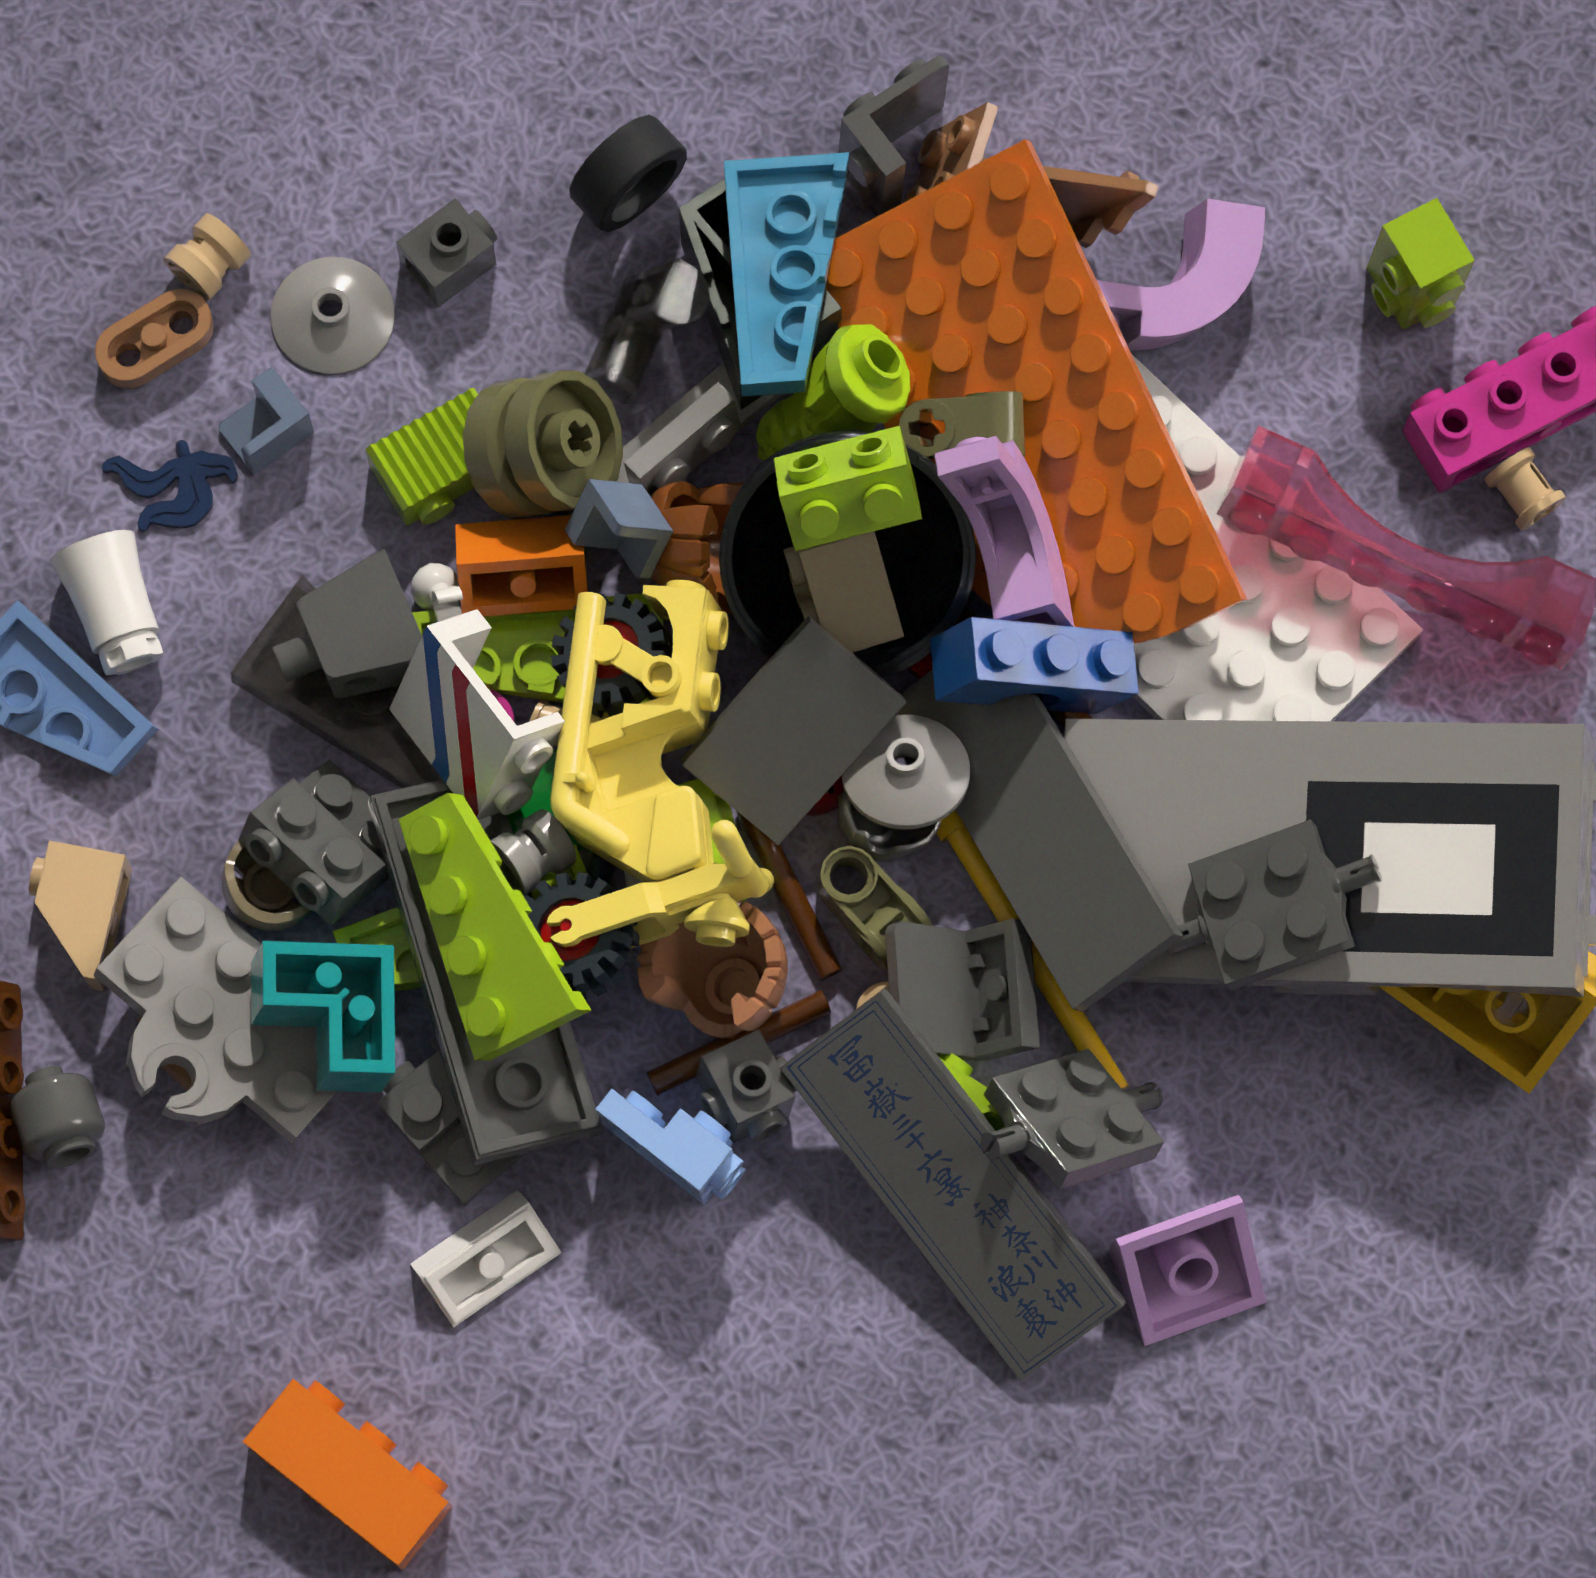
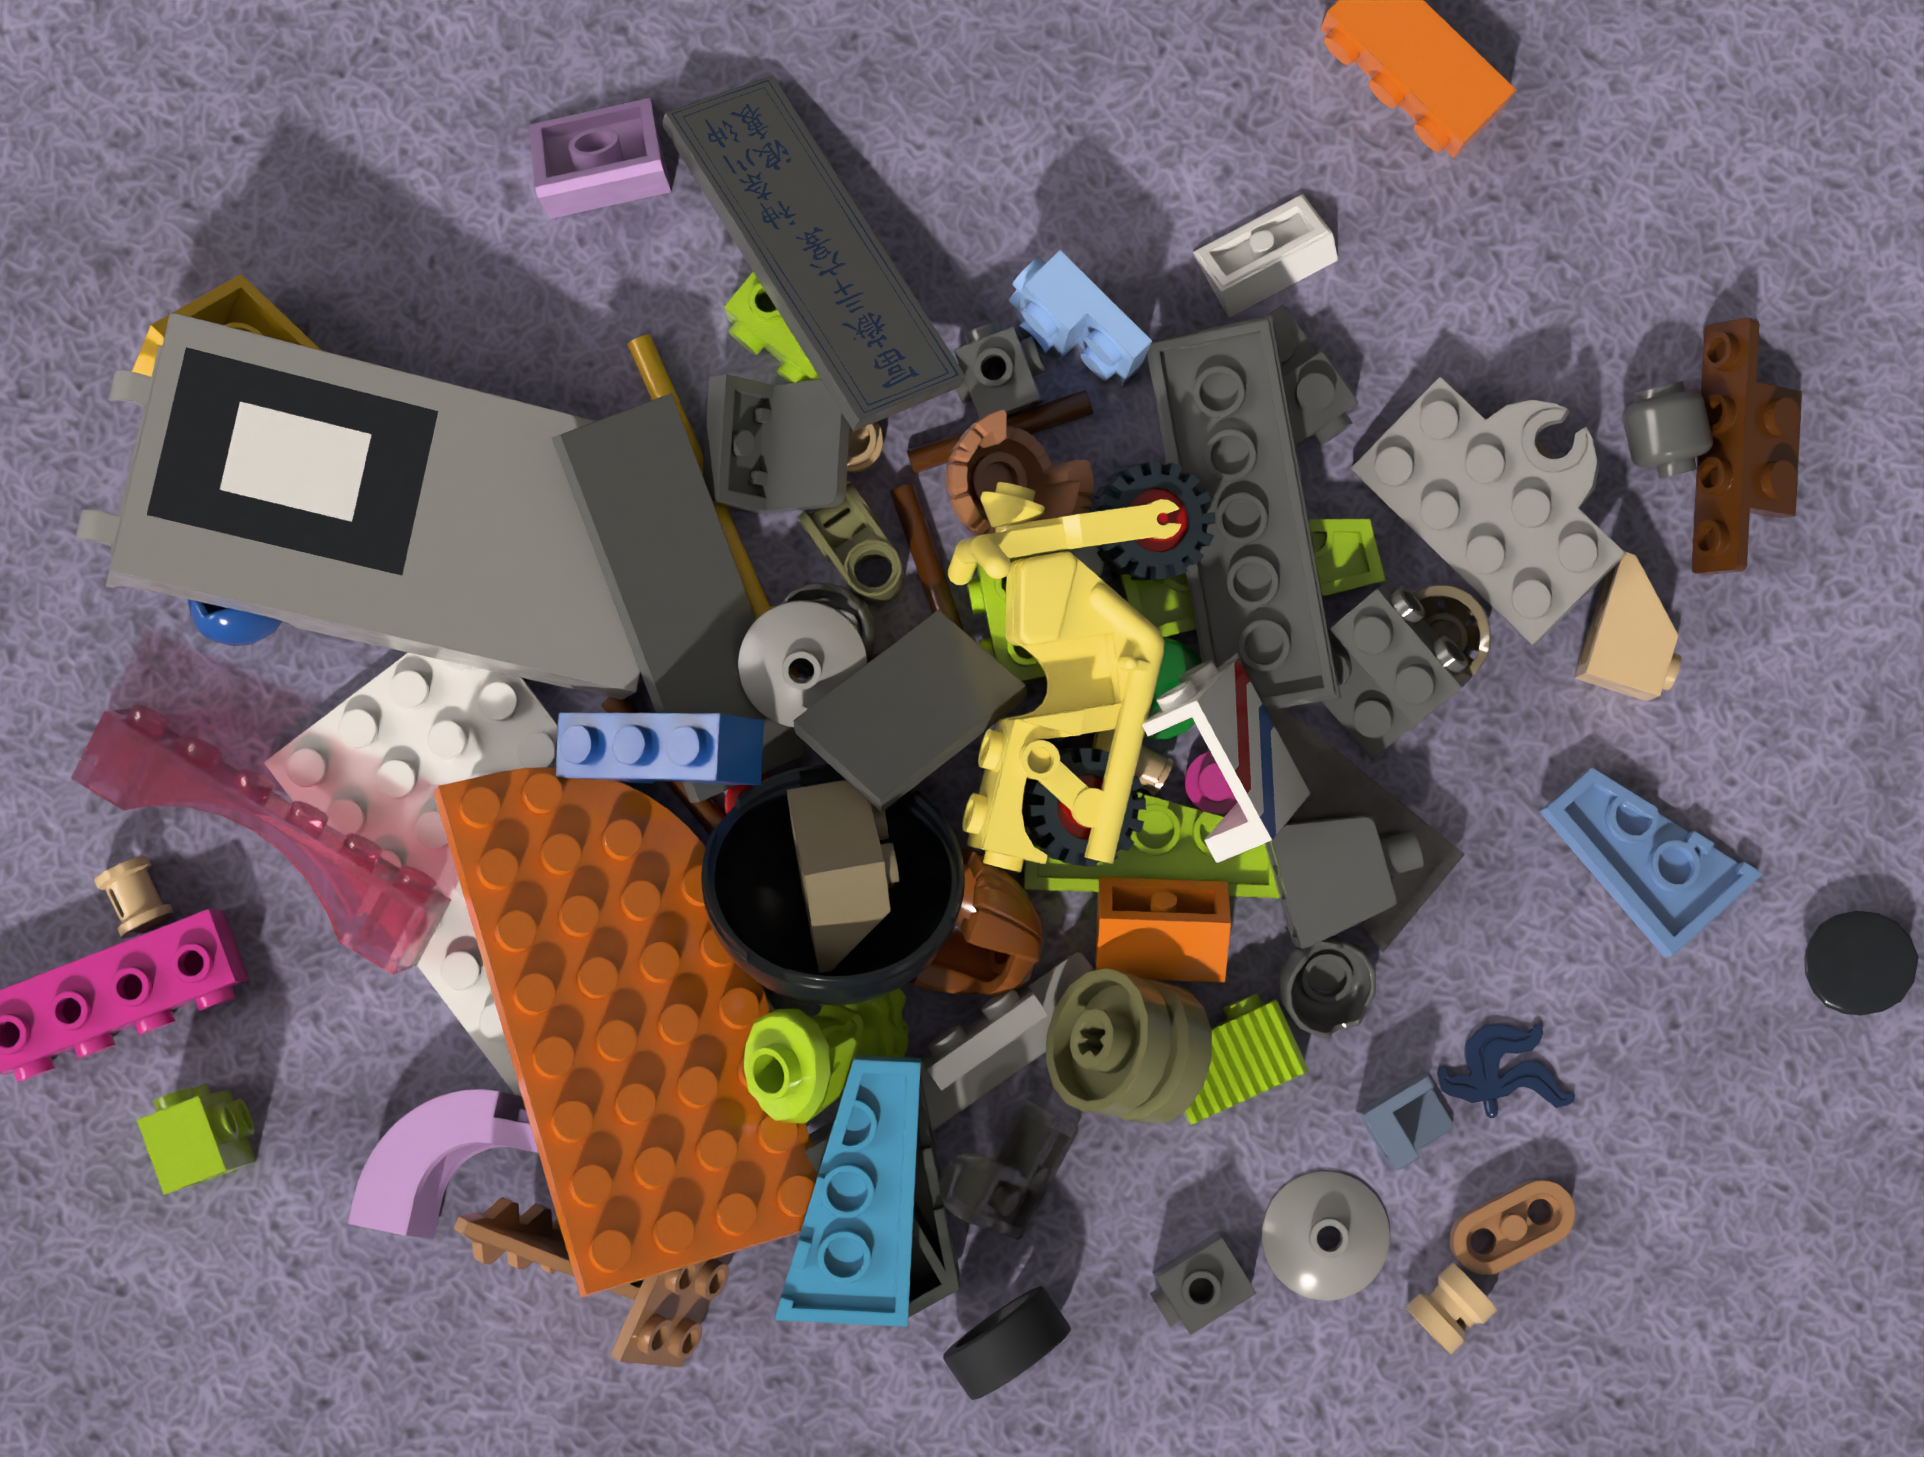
camera: 170 degrees left, 10 degrees up
white plant [50,530,163,676] -> none
teal brick [251,941,395,1092] -> none
lime wing [398,793,592,1061] -> none
white arm [411,563,463,622] -> none
light grey wheel [490,809,577,896] -> none
sand blue panel [565,479,673,579] -> none
lime brick [774,426,922,551] -> none
dark grey bracket [838,55,950,217] -> none
olive piece [899,391,1025,459] -> none
lavender arch [935,436,1074,627] -> none
dark grey plate [981,1049,1164,1190] -> none
dark grey plate [1168,819,1382,990] -> none
none -> dark grey hair [1280,936,1376,1039]

